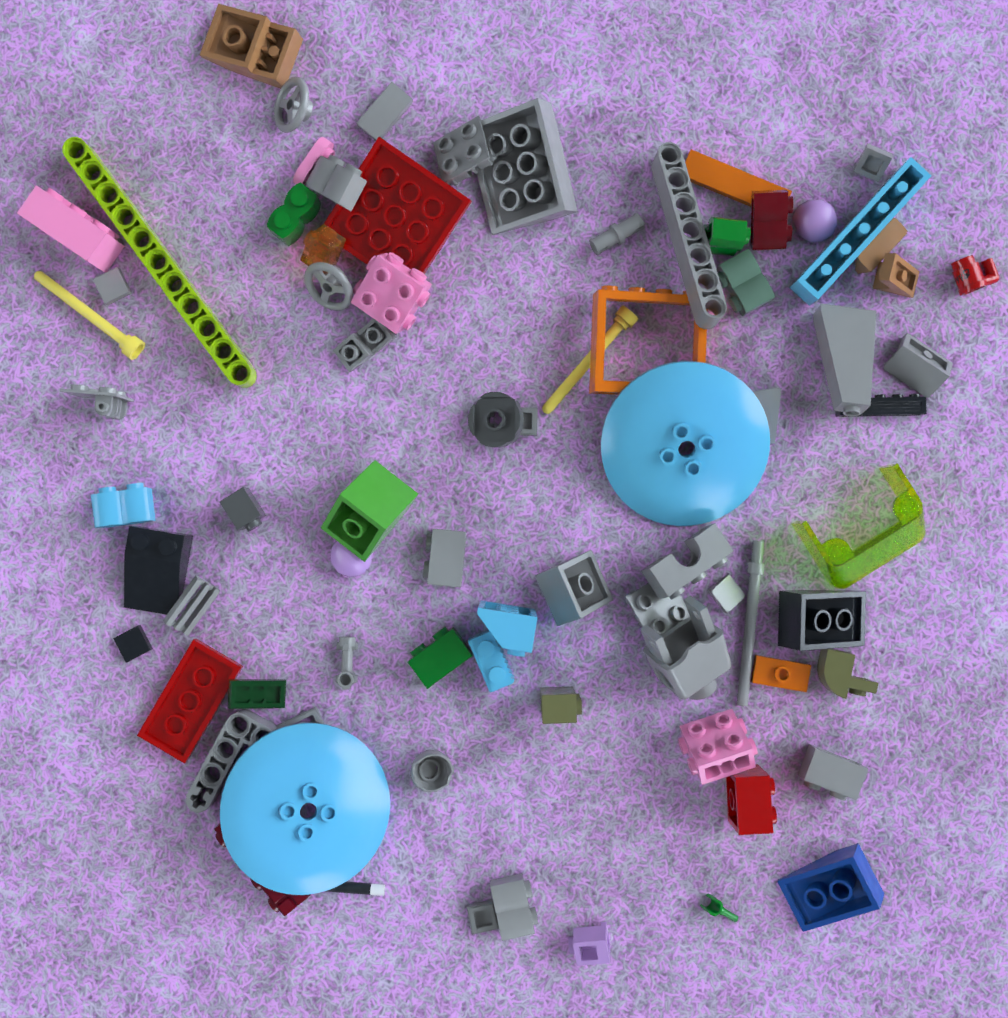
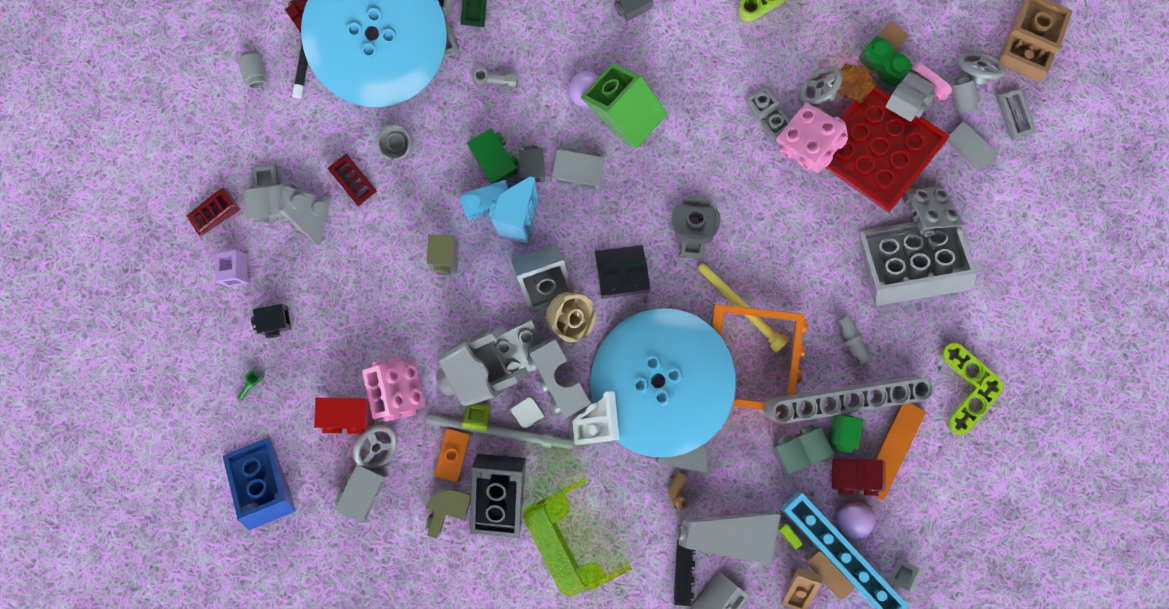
camera: 90 degrees right, 5 degrees down
none -> dark red slope [186,187,241,236]
none -> light grey brick [237,51,267,89]
none -> black brick [251,304,292,338]
none -> light grey wing [278,187,330,245]
none -> dark red slope [327,154,377,206]
none -> light grey piece [353,424,398,470]
none -> lime tile [462,404,491,431]
none -> dark grey brick [519,145,545,182]
none -> tan cylinder [546,292,596,342]
none -> white wing [572,392,619,445]
none -> black slope [595,245,650,299]
none -> medium nougat arm [667,471,689,510]
none -> lime tile [778,523,803,550]
none -> medium nougat tile [878,21,909,51]
none -> lime beam [941,343,1004,435]
none -> light grey brick [950,76,979,114]
none -> light grey tile [996,88,1037,141]

